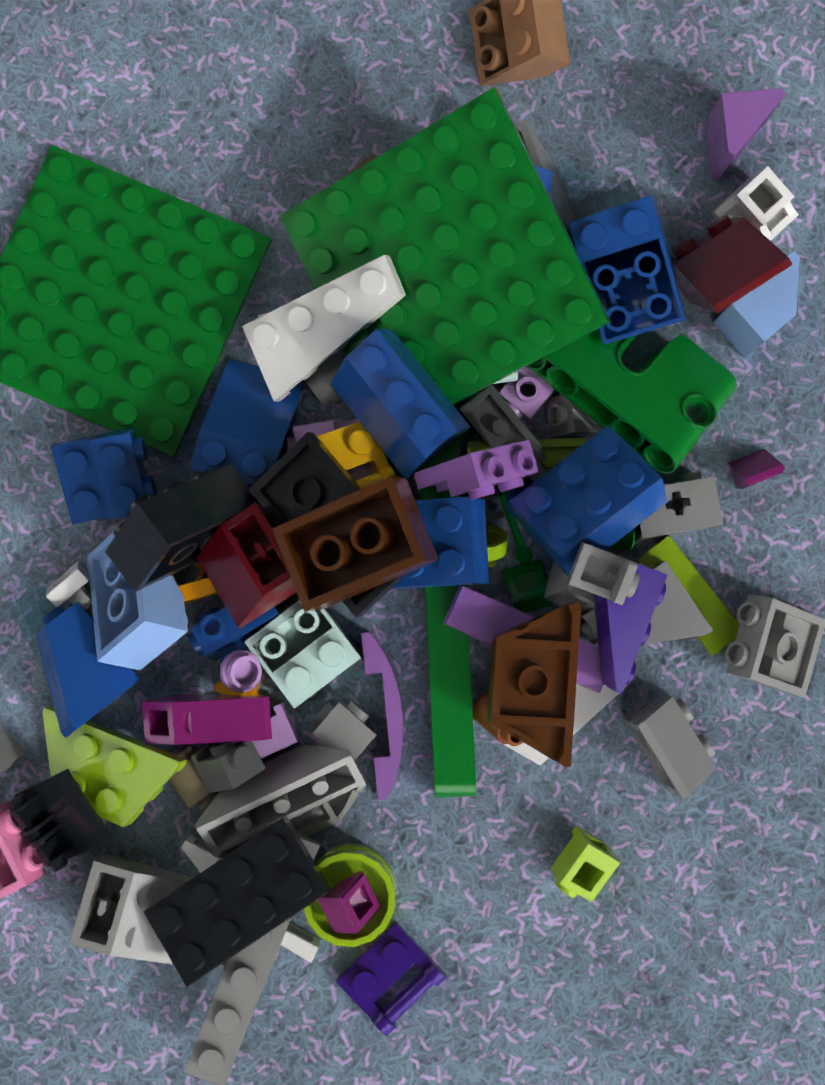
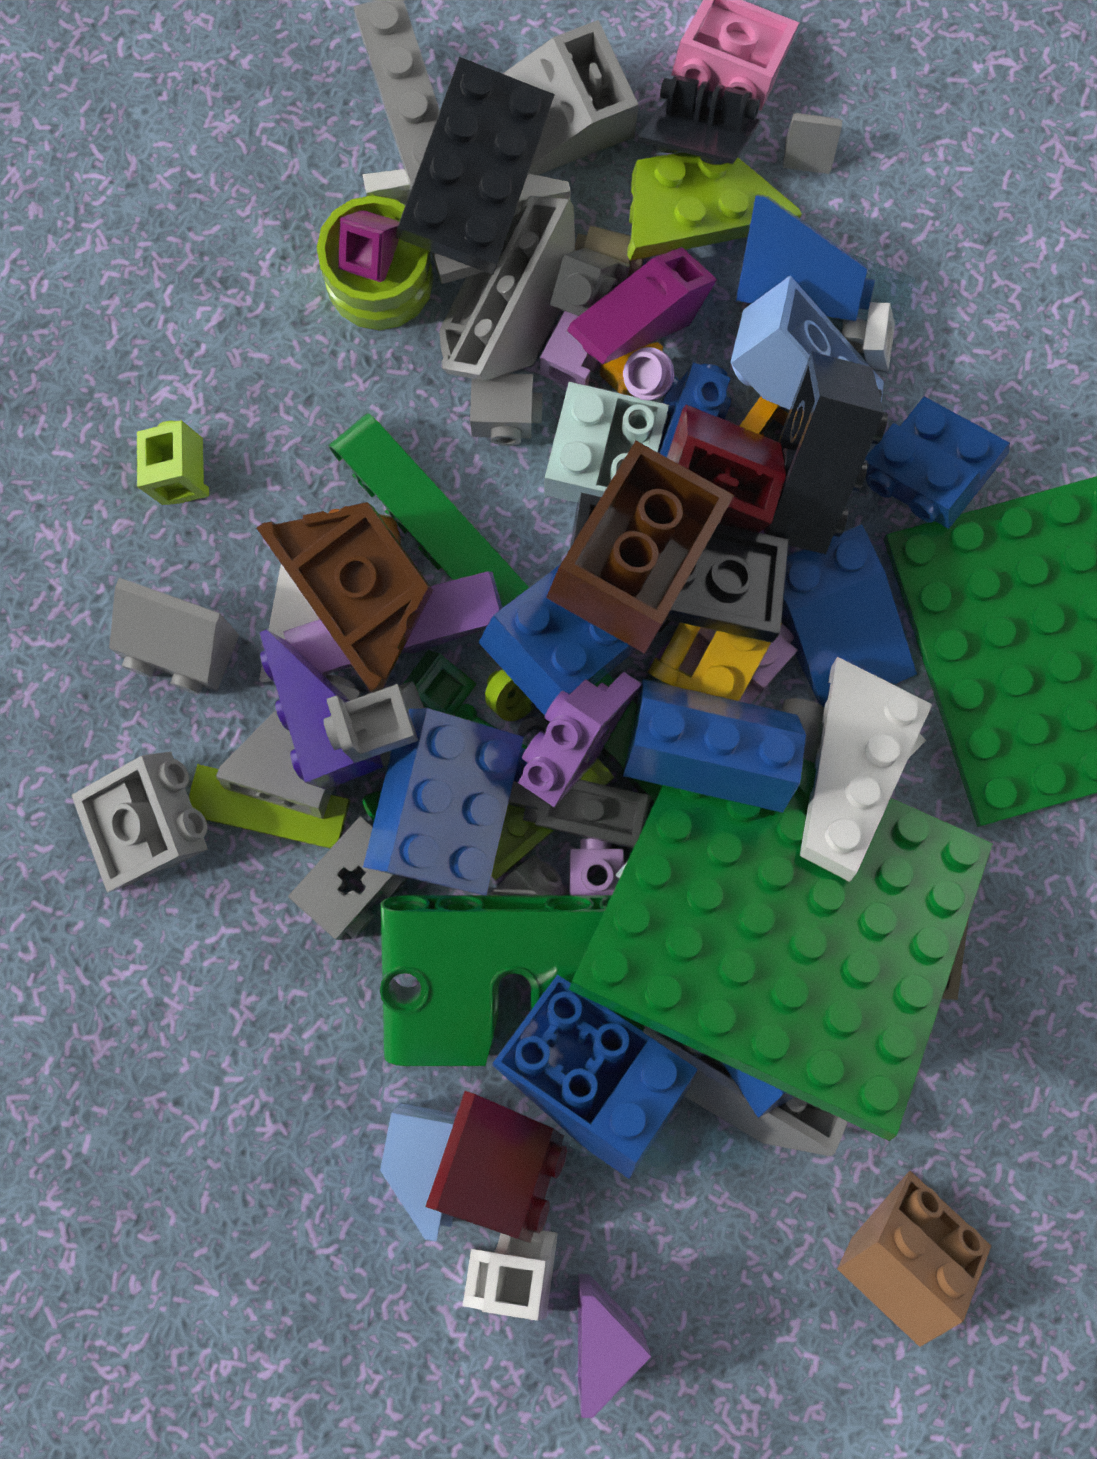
camera: 140 degrees right, 5 degrees down
dark purple plate [336,921,447,1036] -> none
medium lavender slope [361,632,404,800] -> none
magenta slope [728,449,785,490] -> none

